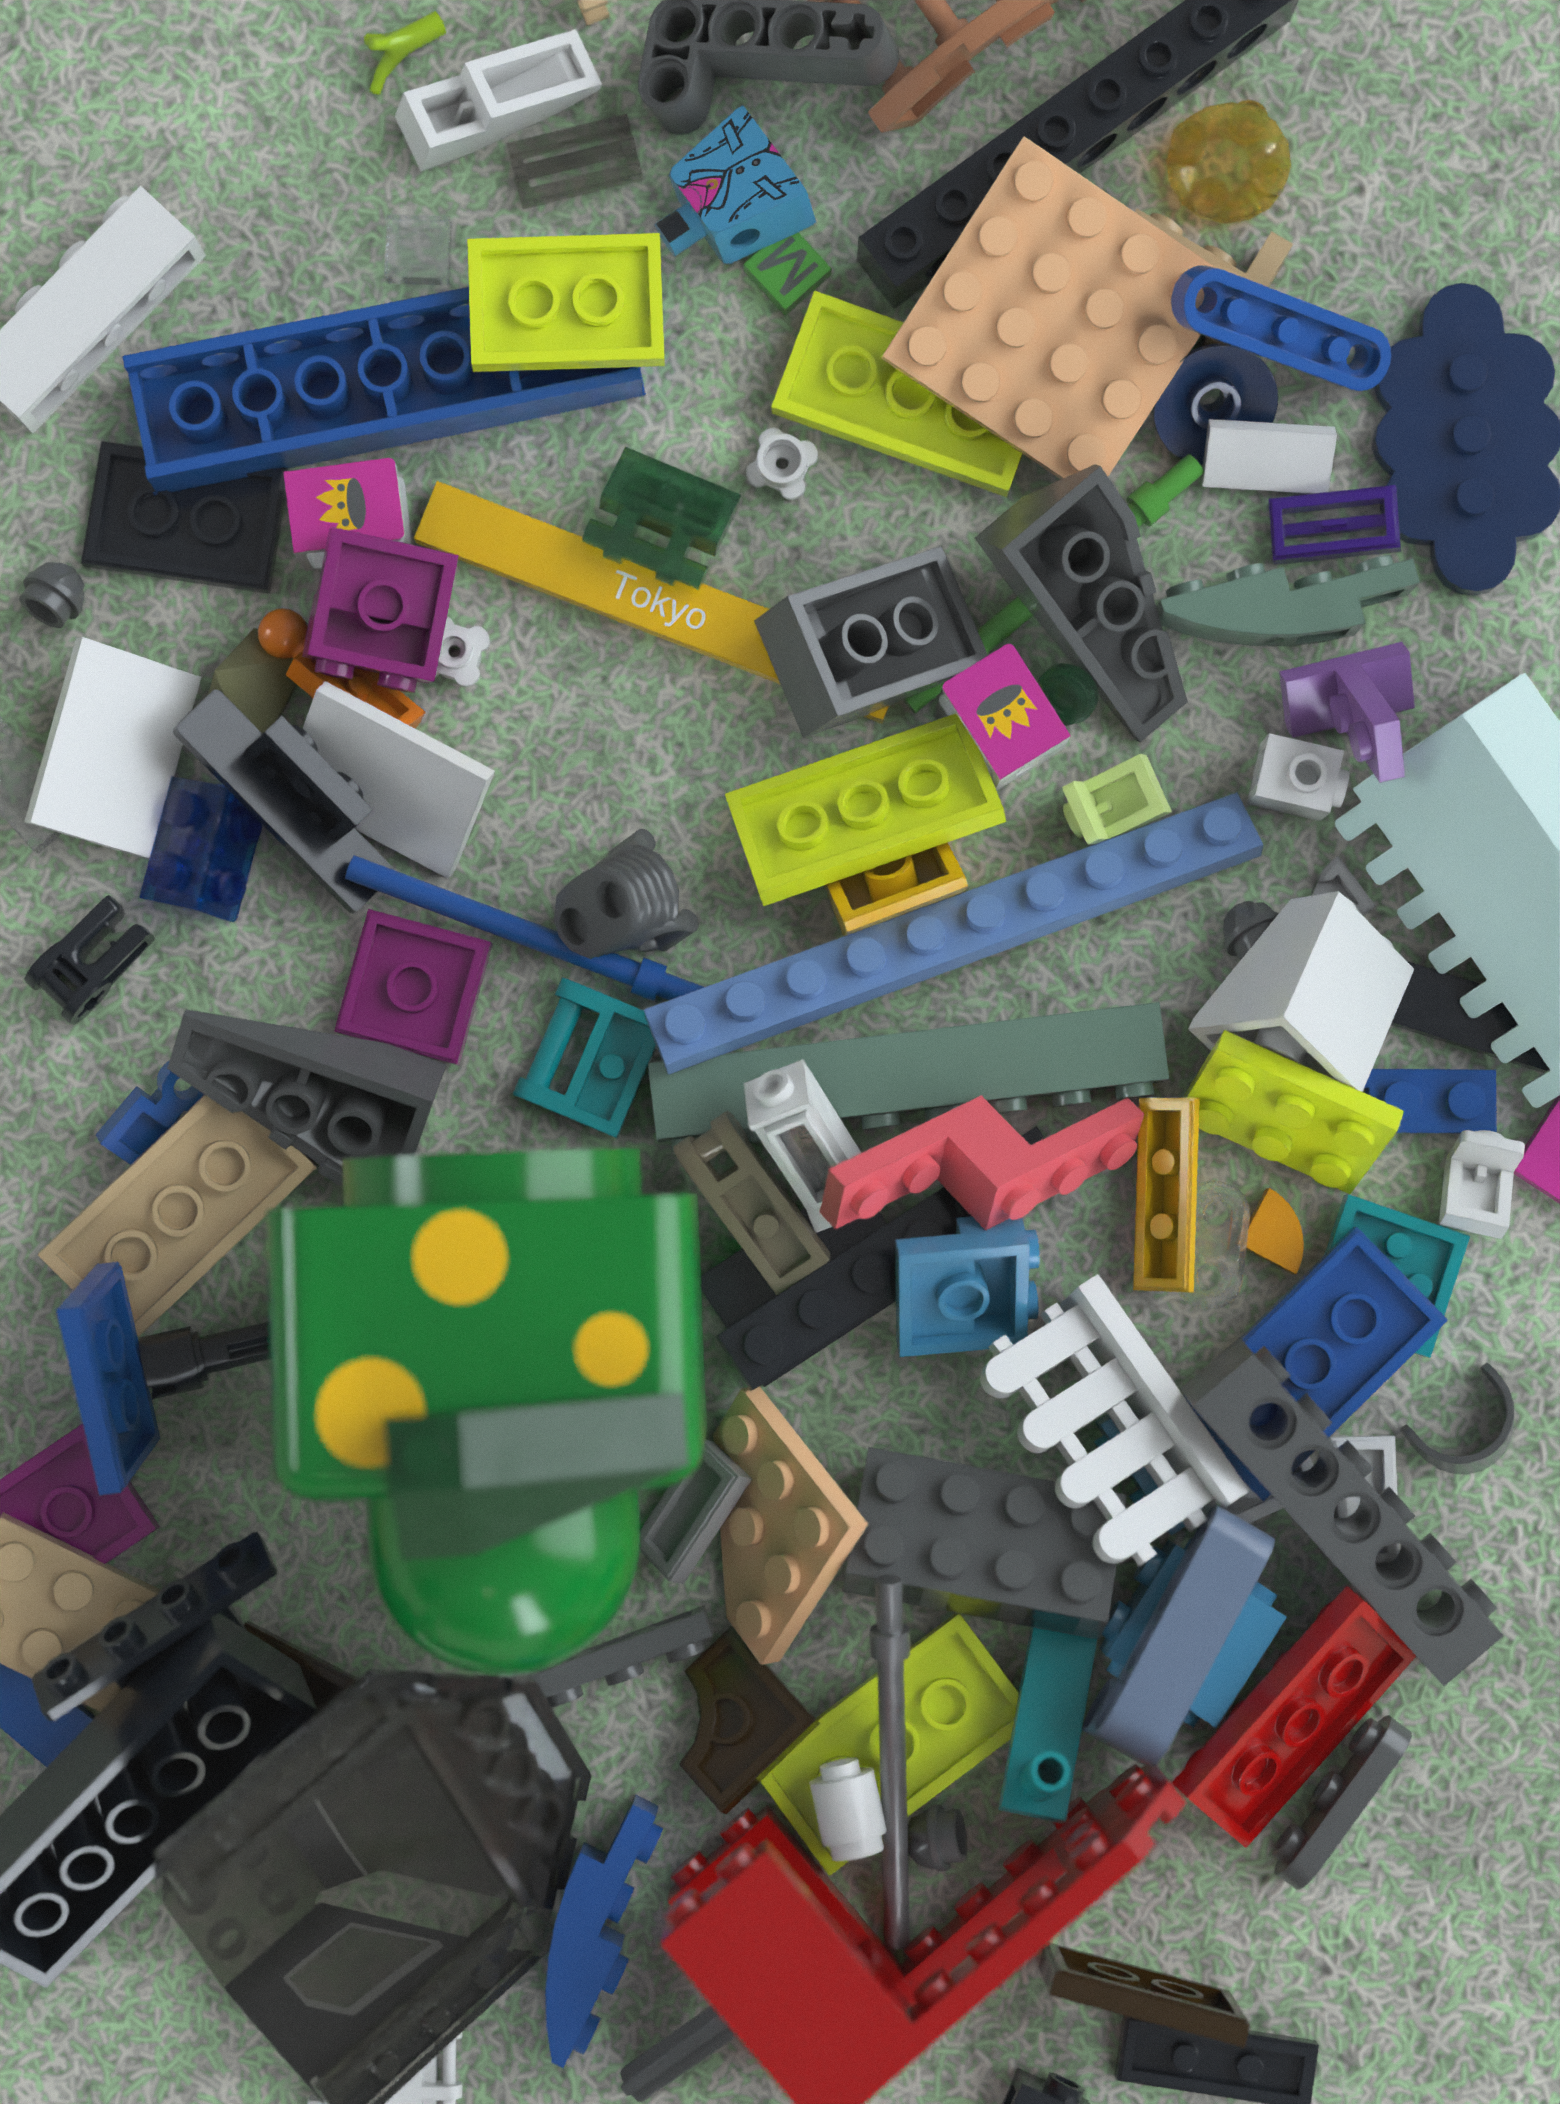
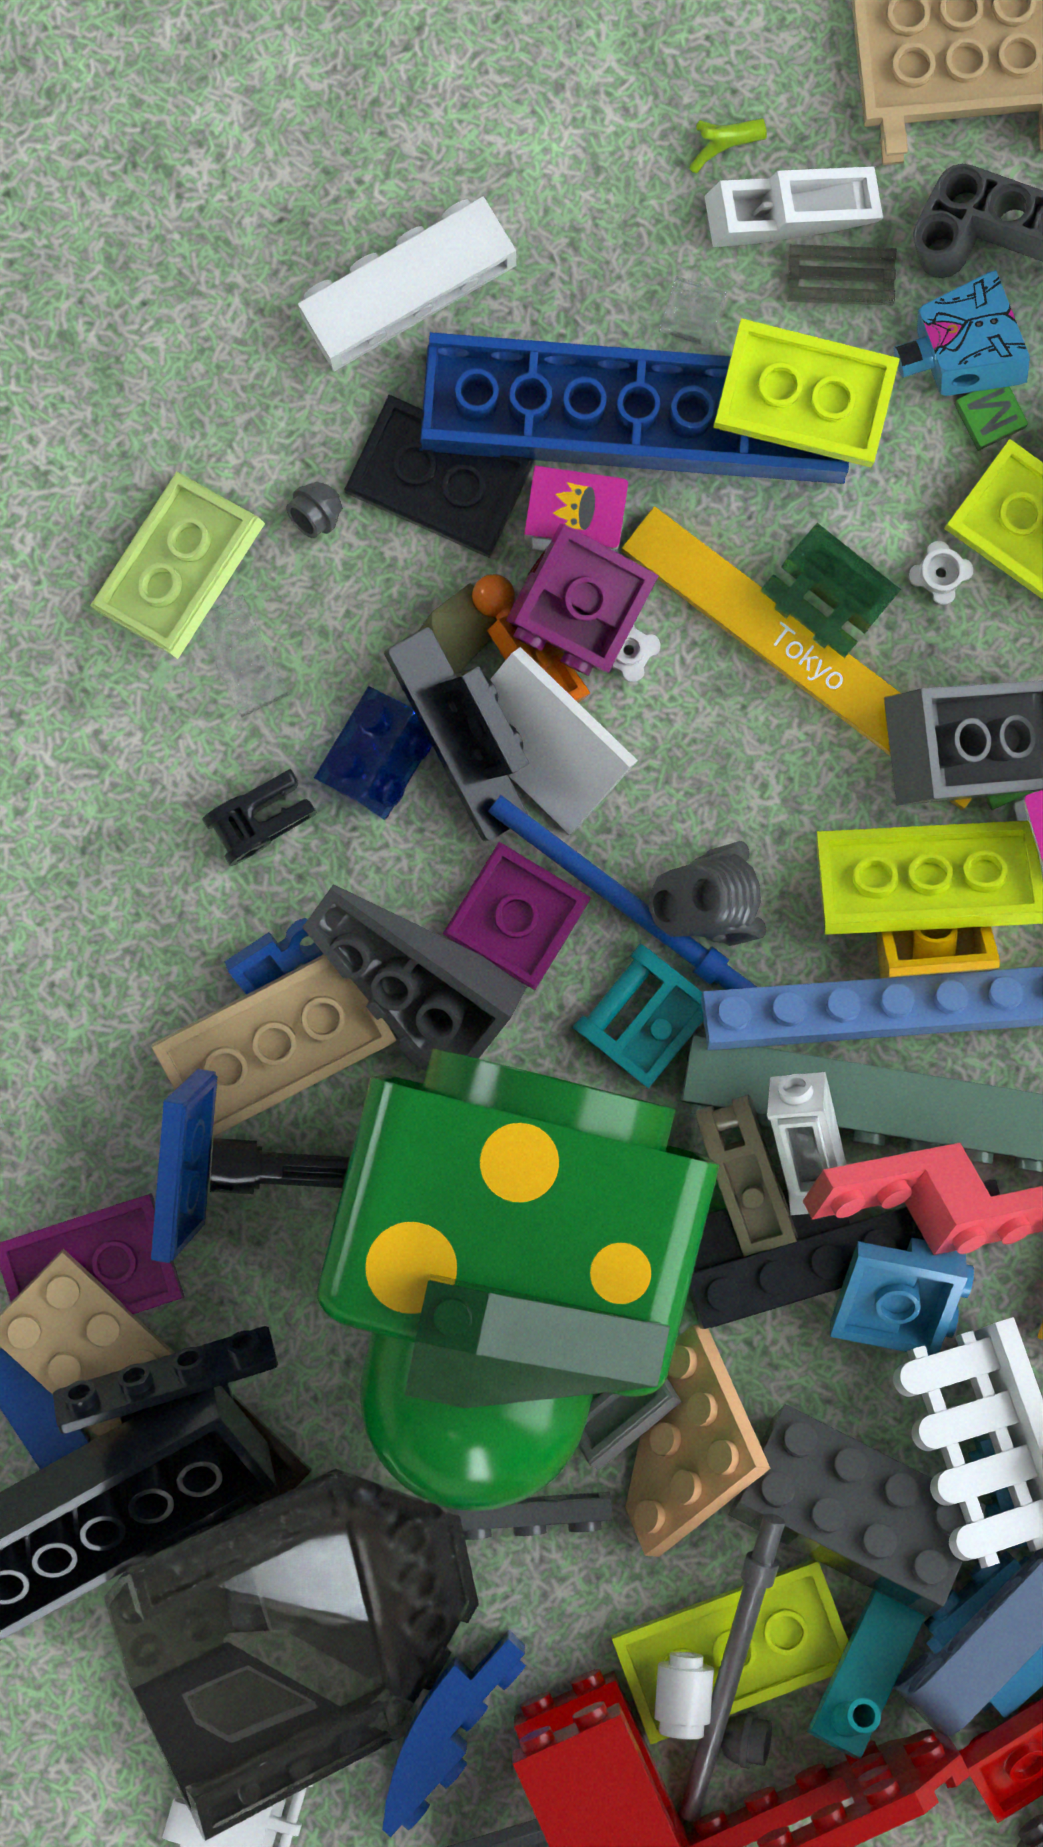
camera: 20 degrees right, 0 degrees up
white tile [24,637,201,859] -> none
dark brown tile [679,1626,820,1815] -> none

